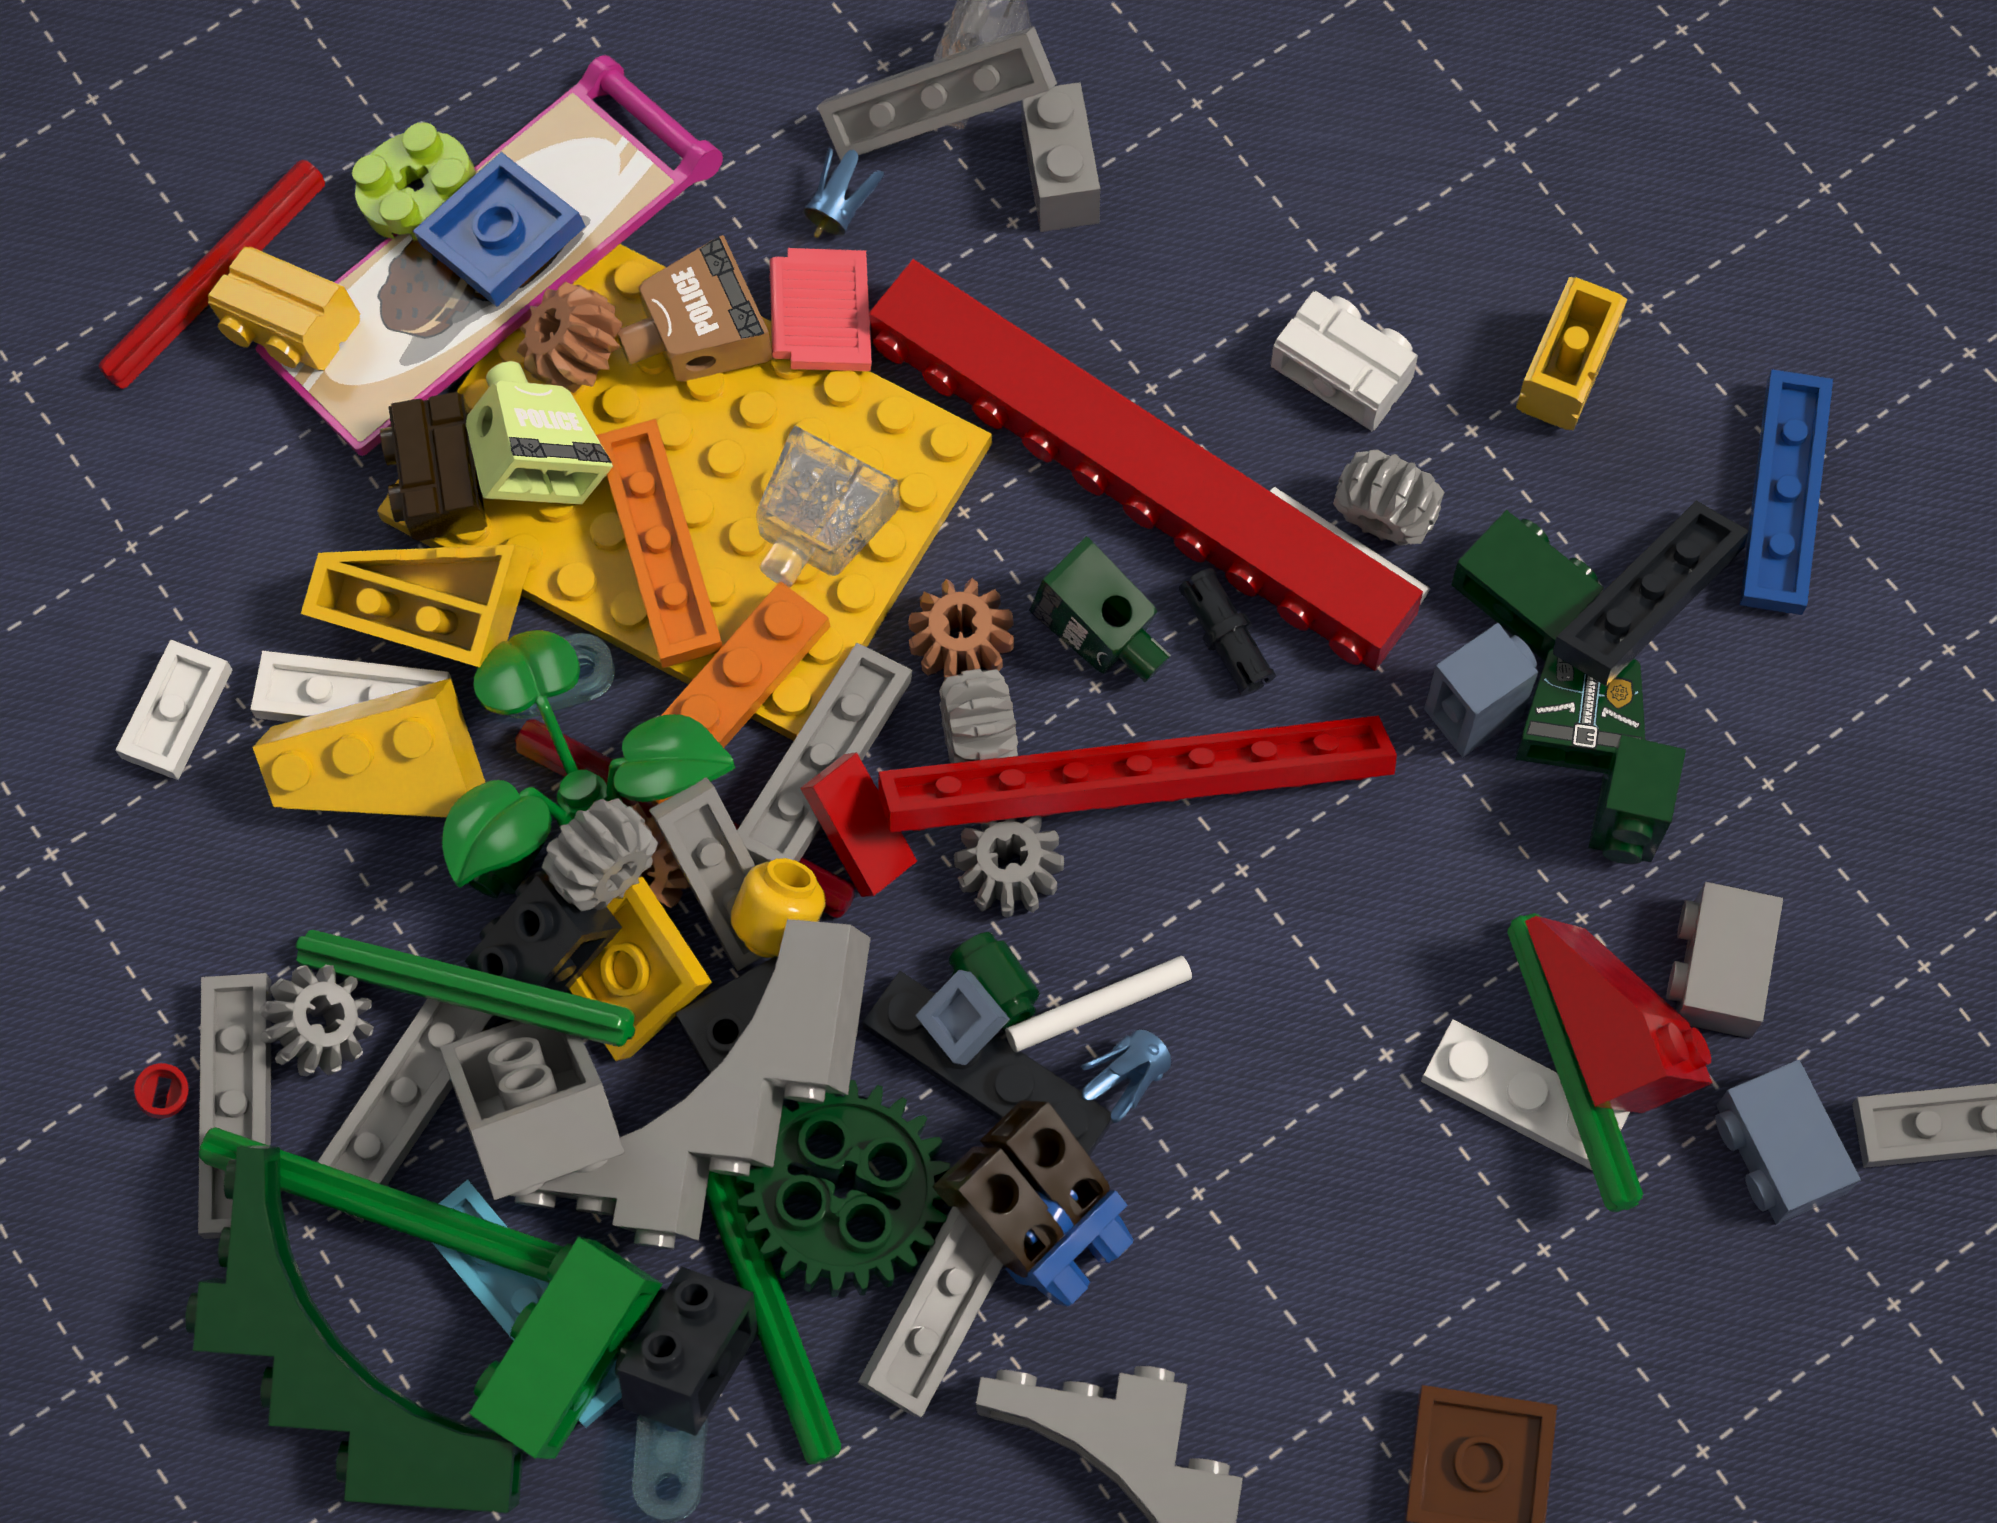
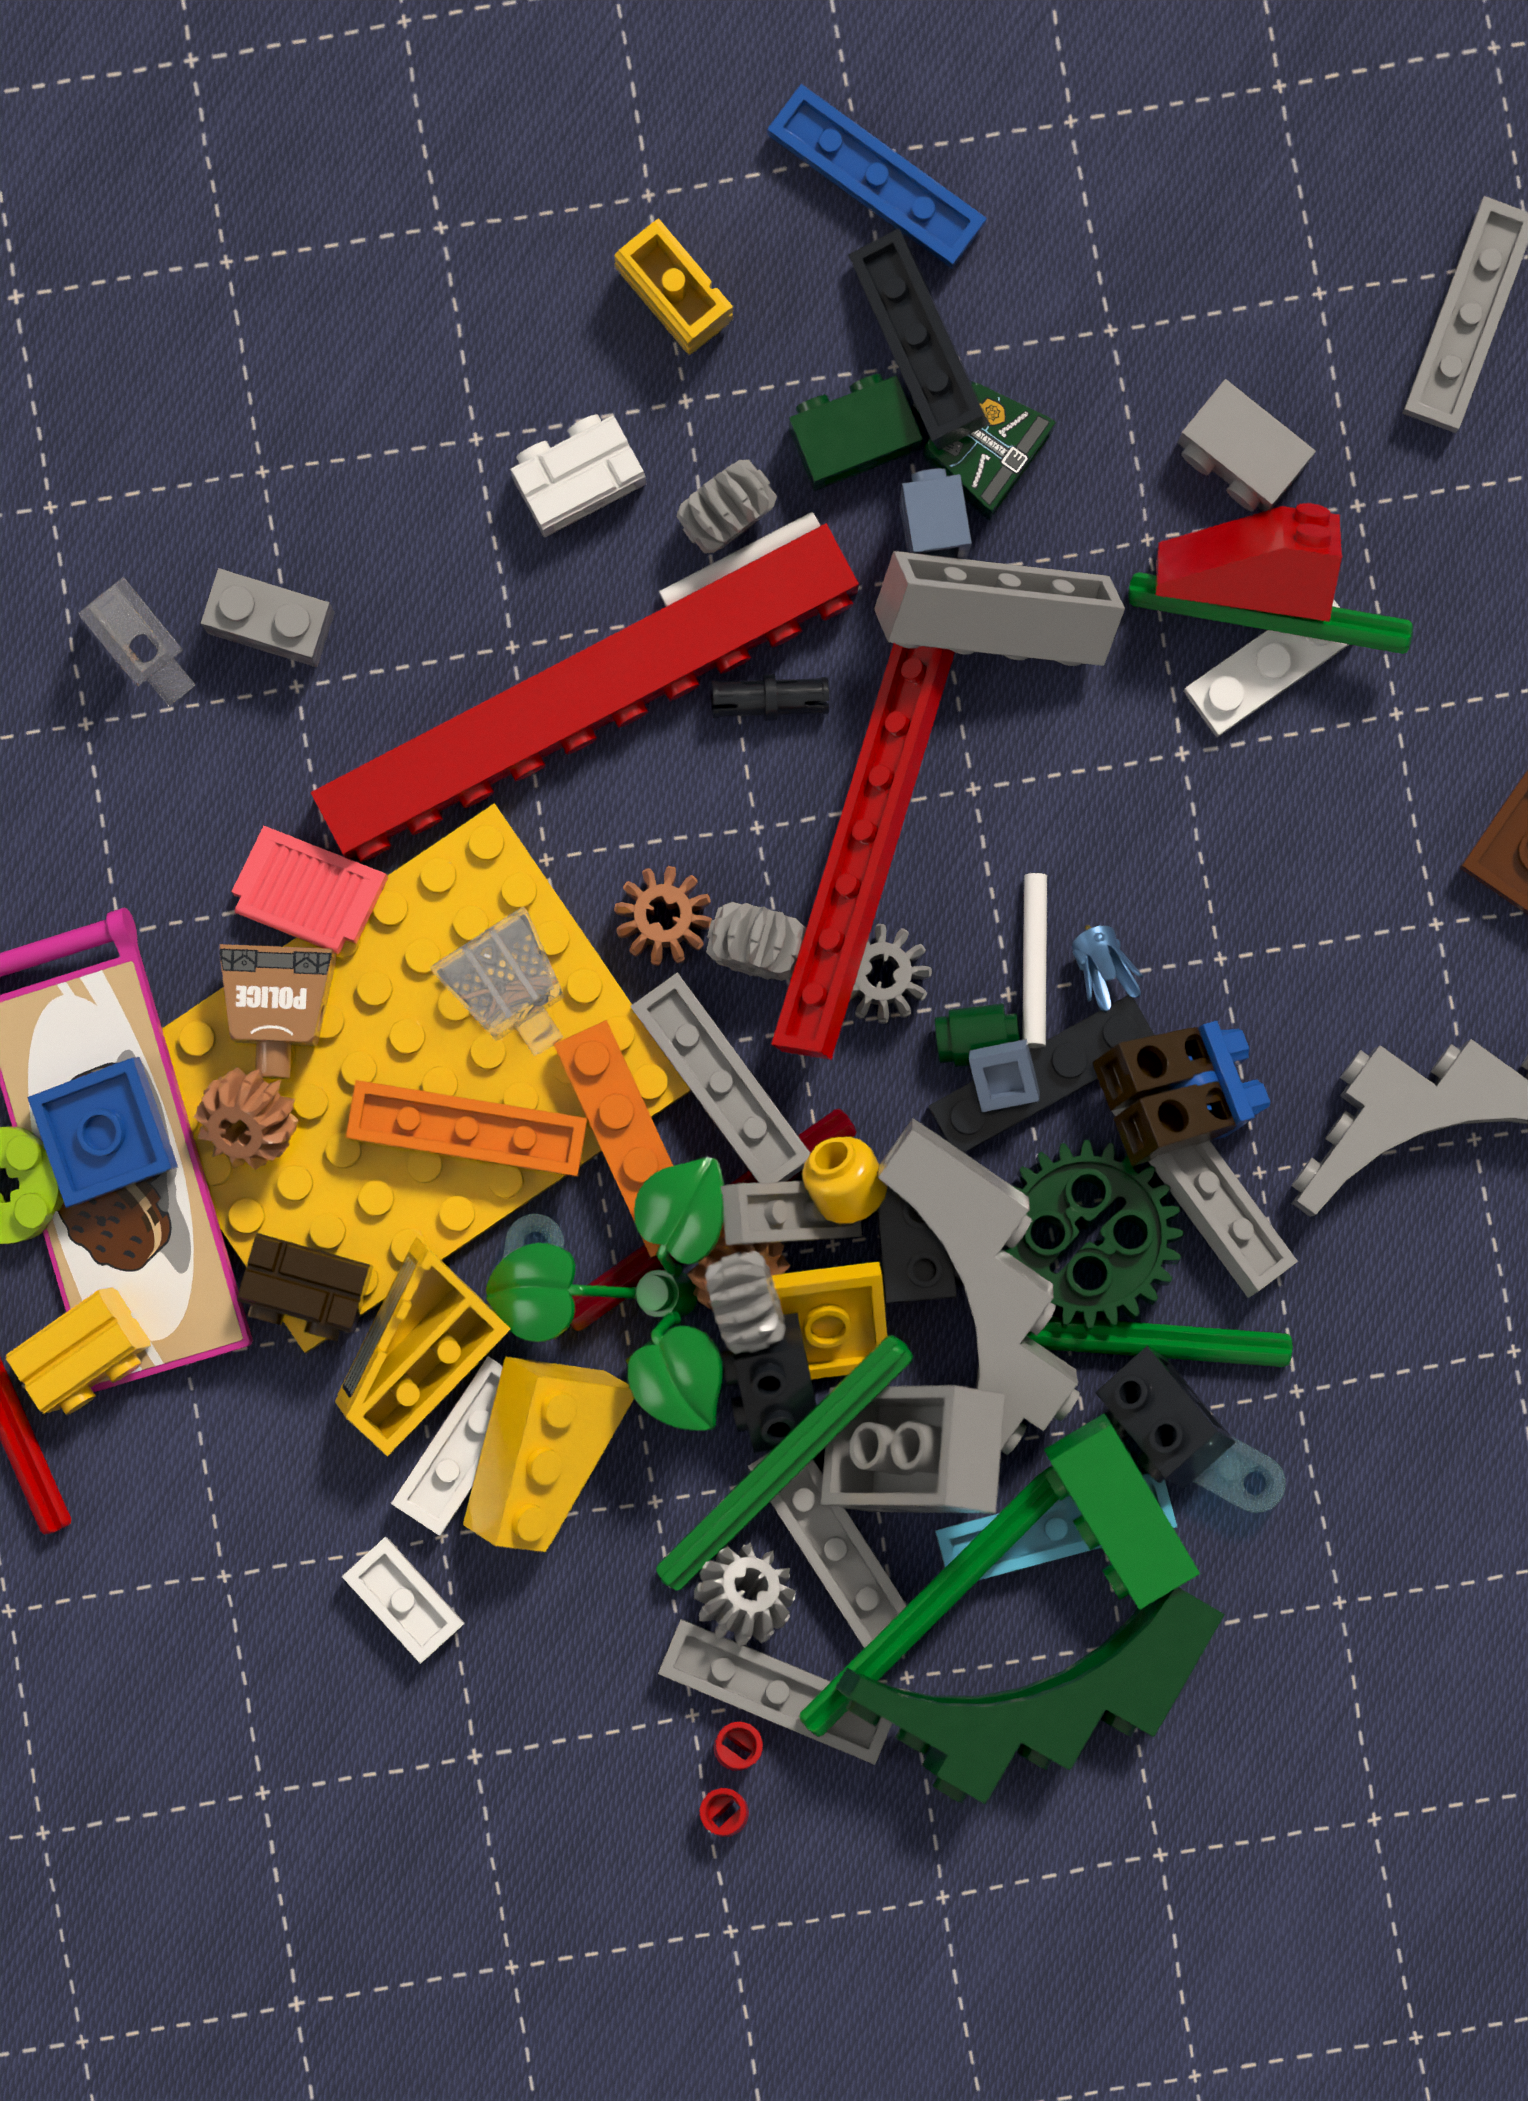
camera: 70 degrees left, 15 degrees up
yellowish green torso [466,361,613,504] -> none
red tile [800,752,917,897] -> none
flat silver piece [803,147,884,238] -> none
light grey plate [817,26,1057,161] -> none
dark green torso [1029,536,1171,683] -> none
dark green brick [1588,735,1686,864] -> none
sand blue brick [1715,1060,1861,1225] -> none
none -> red hinge [700,1788,749,1837]
none -> light grey brick [874,551,1125,666]

